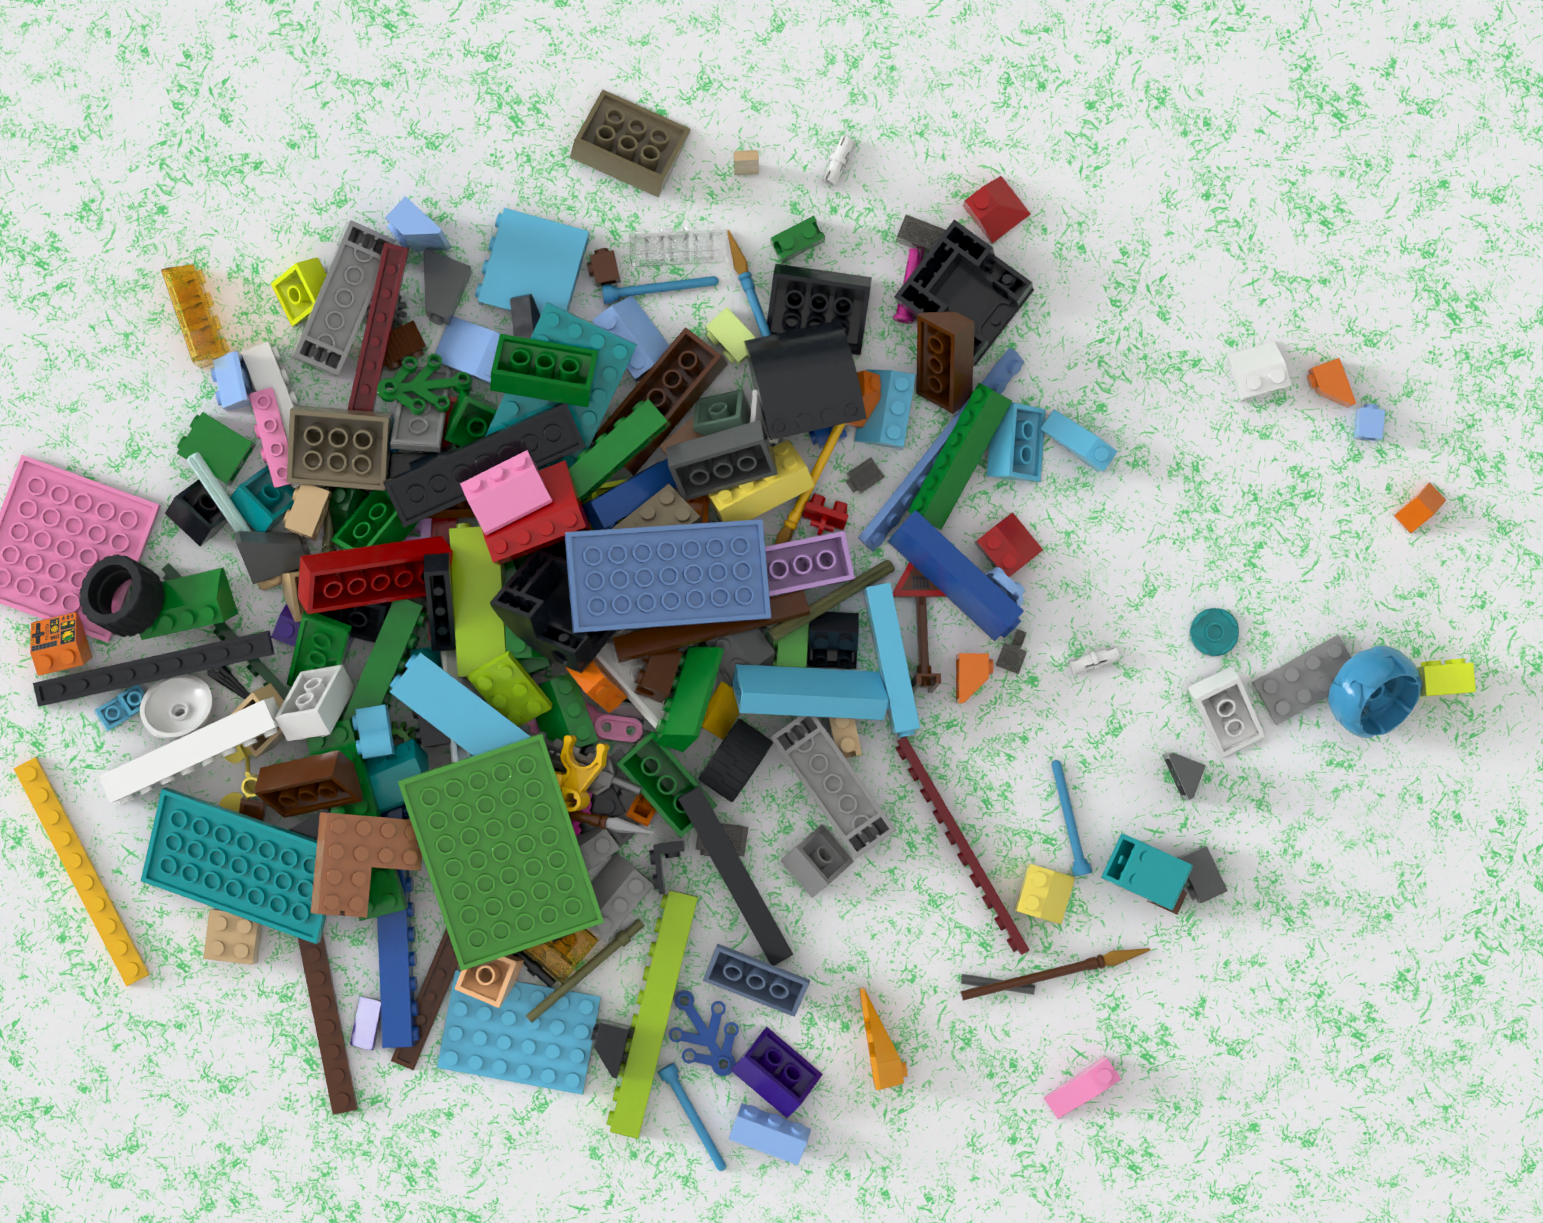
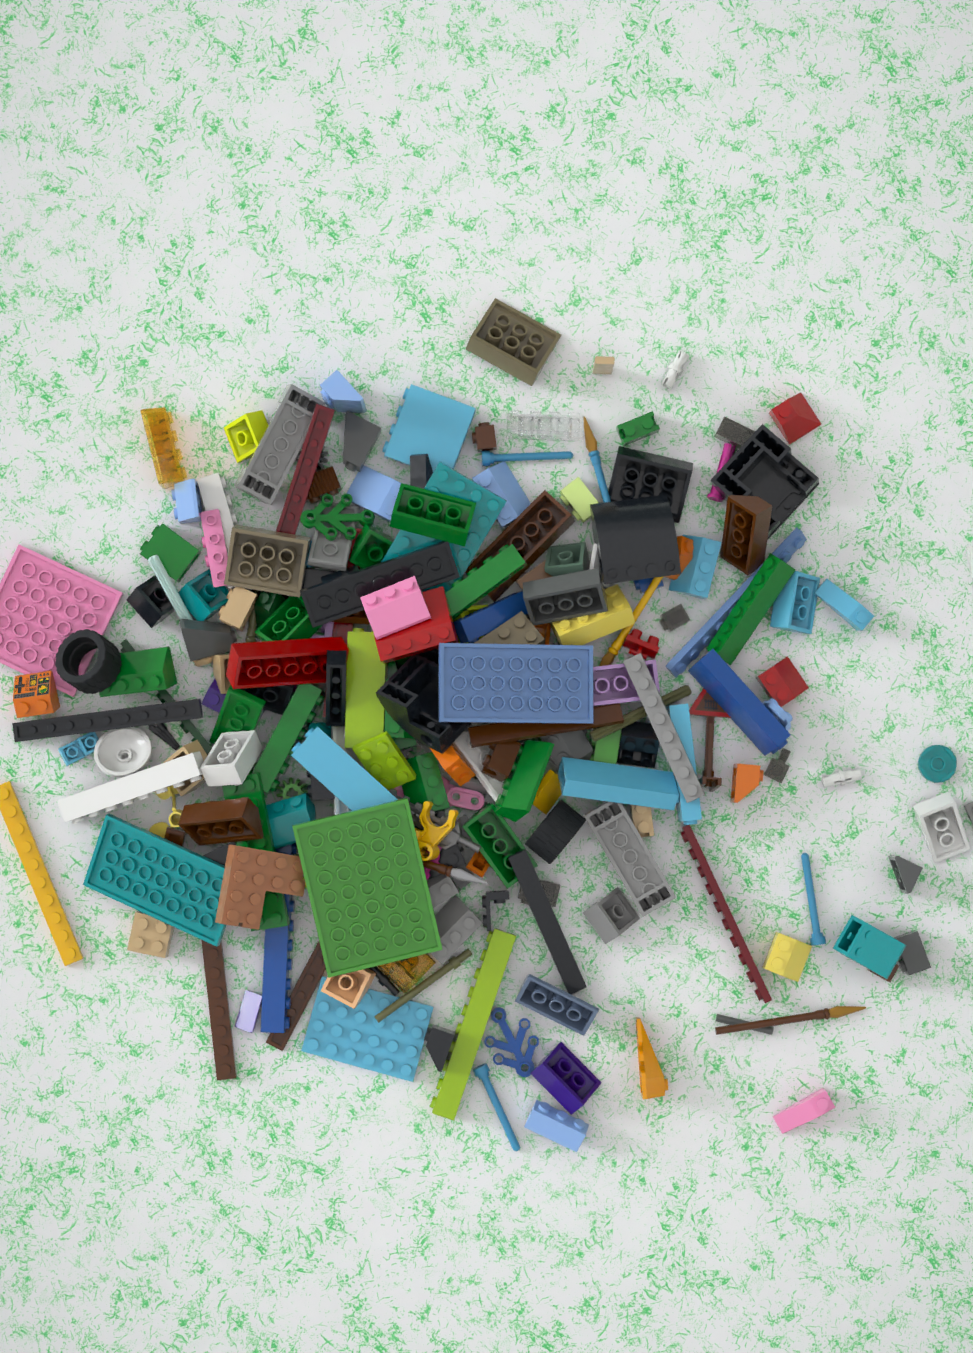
camera: 10 degrees right, 0 degrees up
medium azure brick [352,705,395,760] -> none
none -> light grey plate [623,653,705,803]

